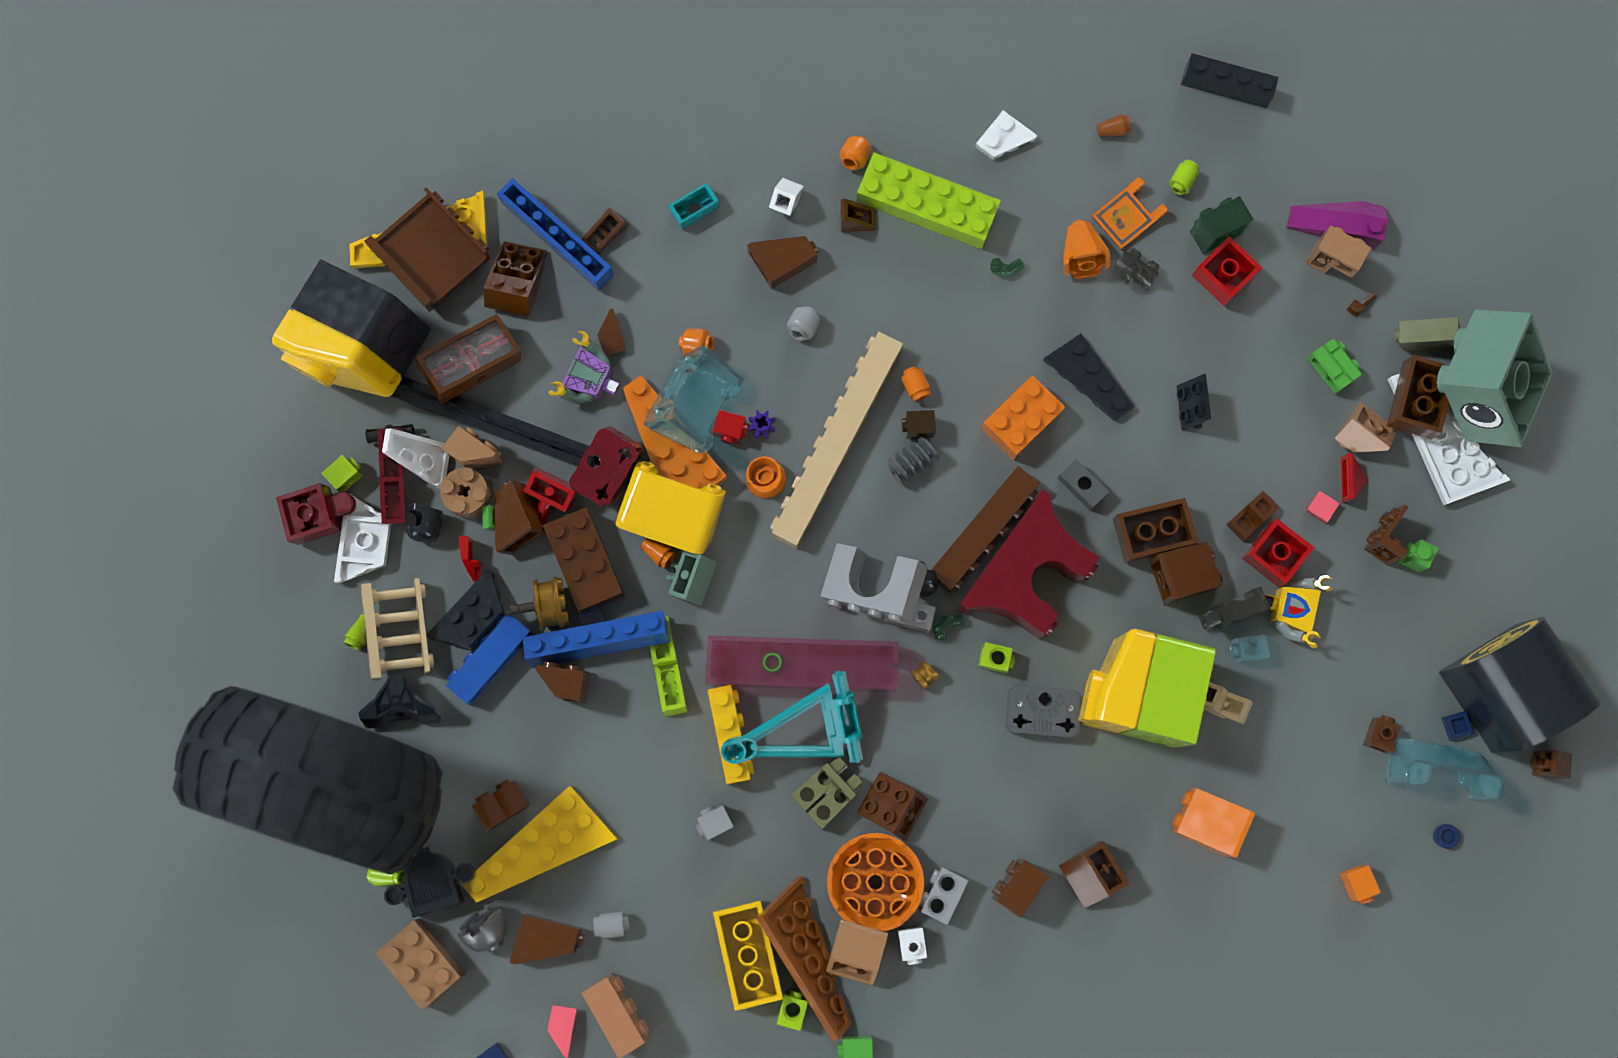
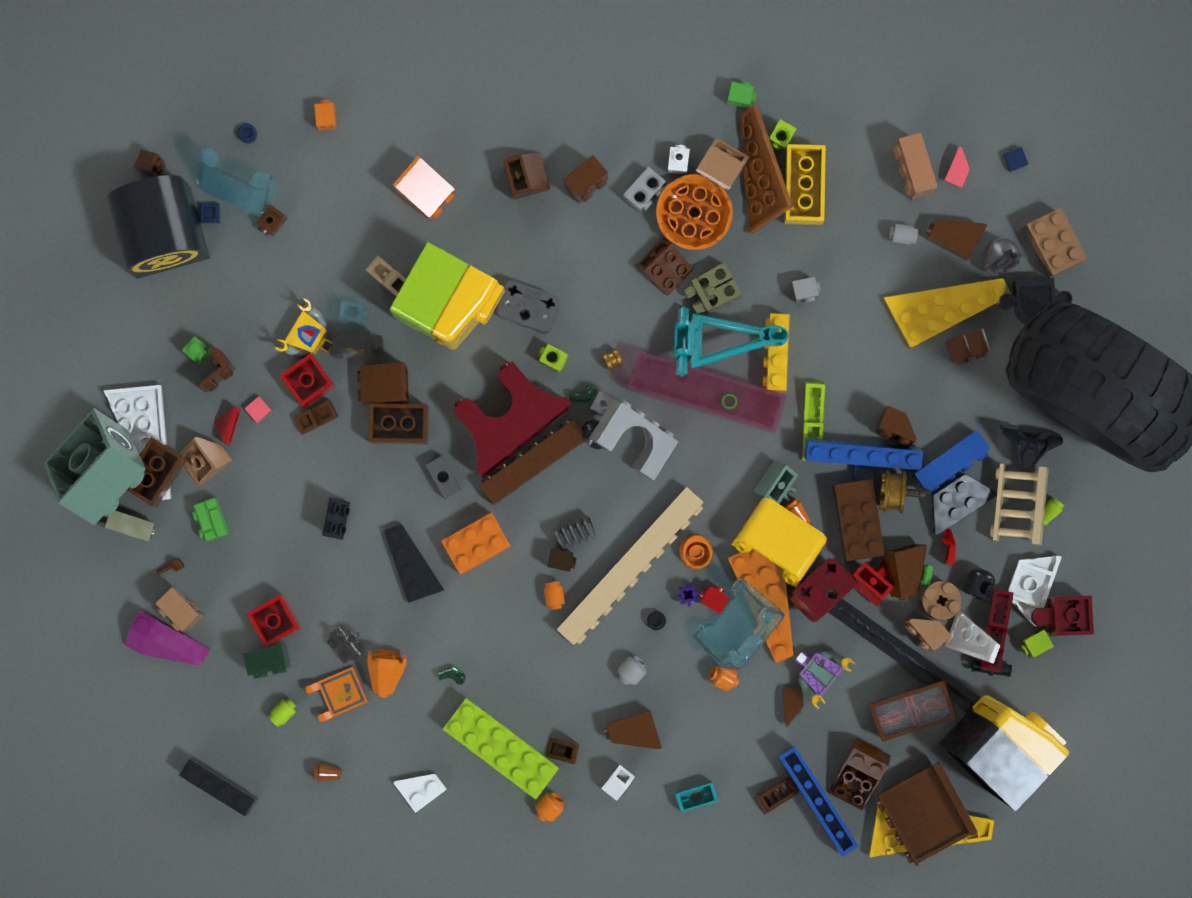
camera: 160 degrees left, 5 degrees up
none -> black plate [647,611,666,631]

